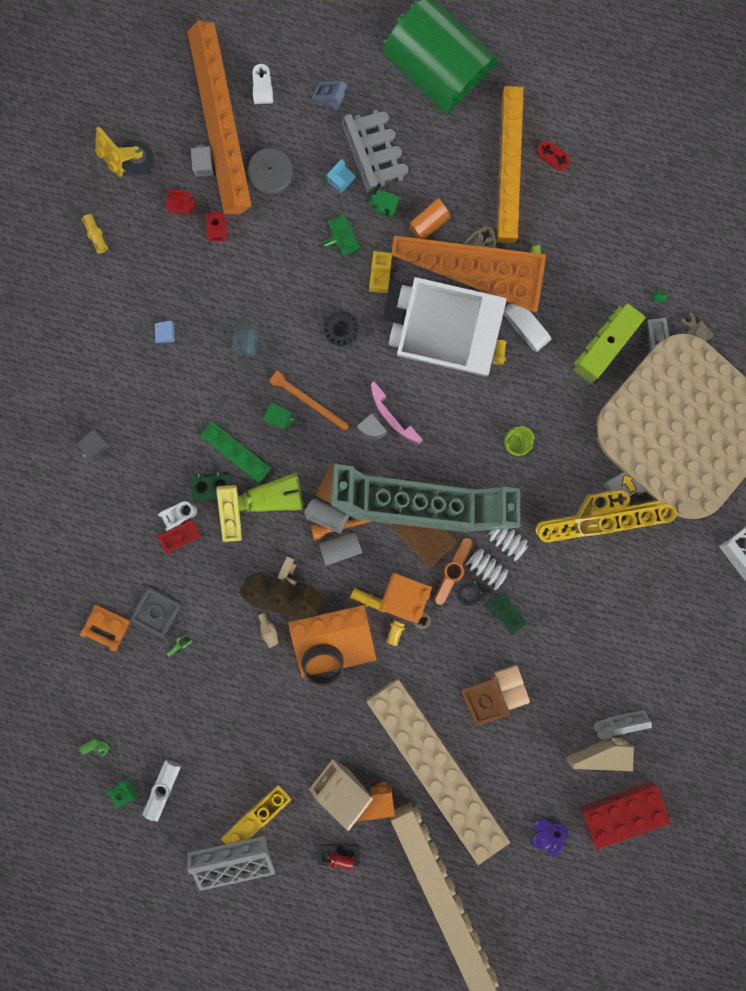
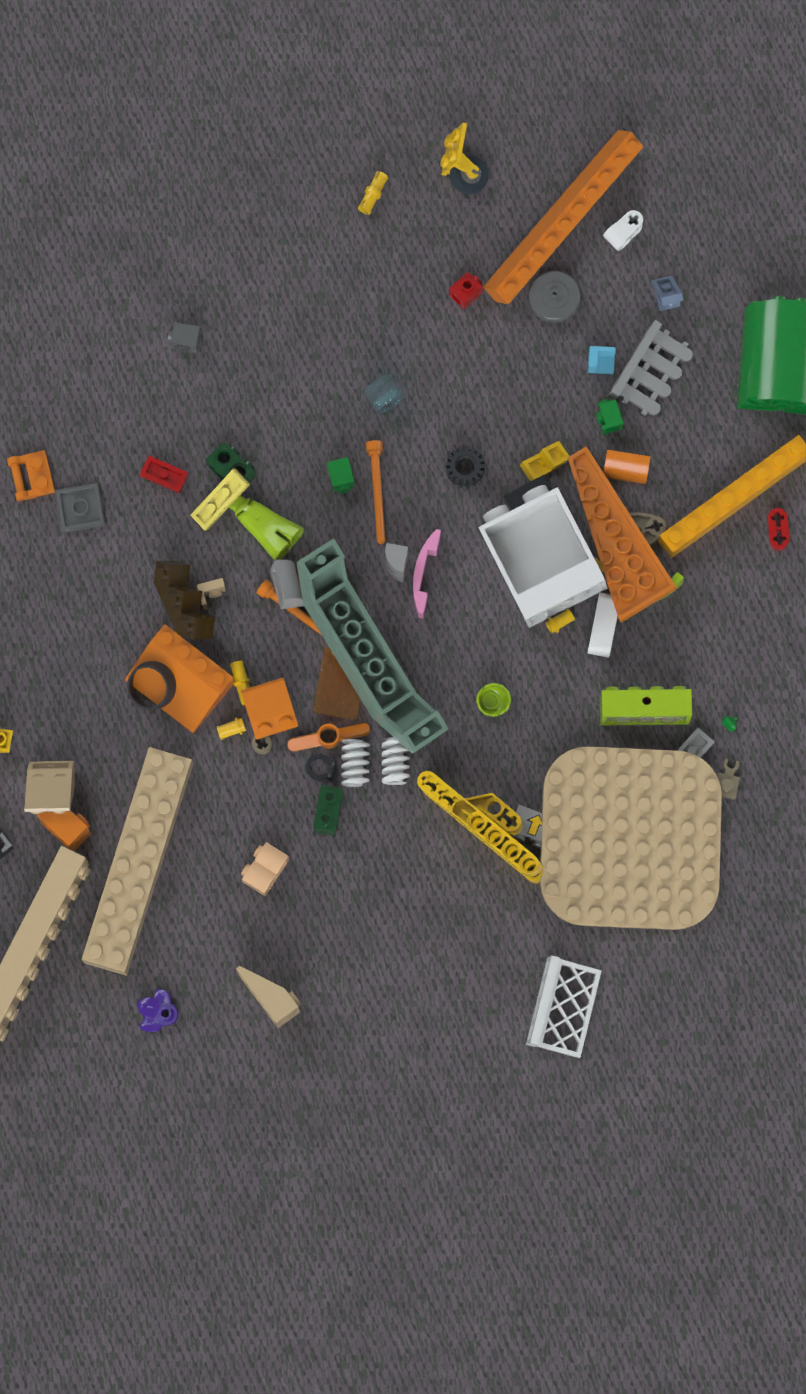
camera: 50 degrees right, 10 degrees down
light blue slope [155,321,175,343] -> none
white piece [158,502,197,531] -> none
red brick [166,189,196,216] -> none
bright green hand [167,634,192,657] -> none
light grey brick [191,145,214,177] -> none
green plate [200,421,271,484] -> none
tan piece [258,613,278,648] -> none
light grey brick [319,532,363,565] -> none
green plate [321,214,360,257] -> none
dark orange plate [461,678,511,726] -> none
red brick [580,781,671,850] -> none
light grey hinge [594,710,652,740] -> none

